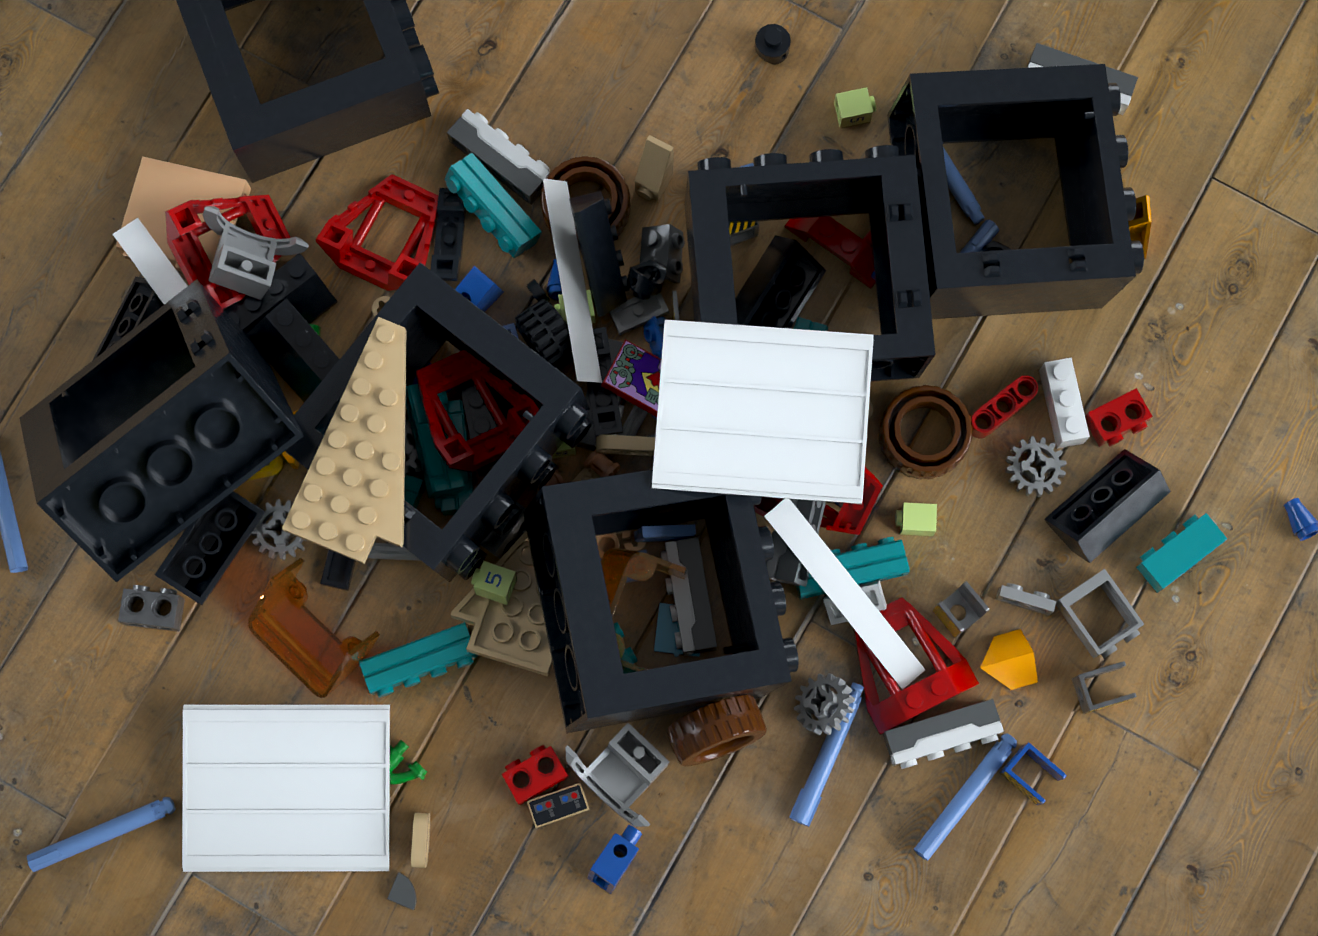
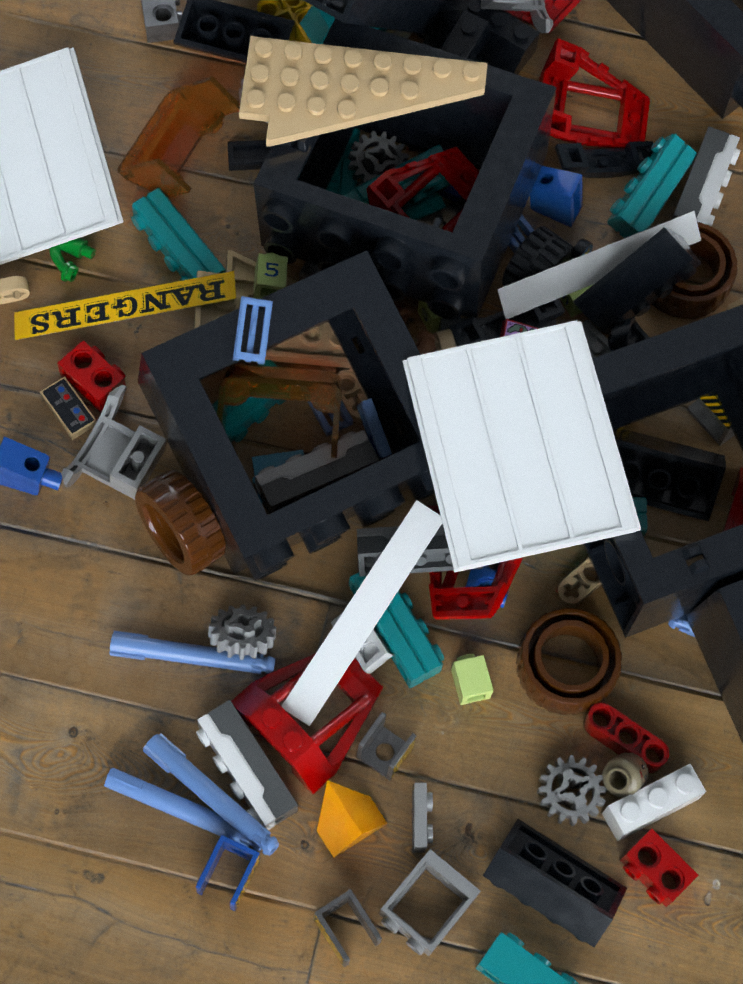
camera: 65 degrees right, 10 degrees down
none -> yellow sticker [14,271,236,340]
none -> medium blue piece [143,733,279,856]
none -> medium blue tile [232,296,273,365]
none -> dark tan head [602,752,649,798]

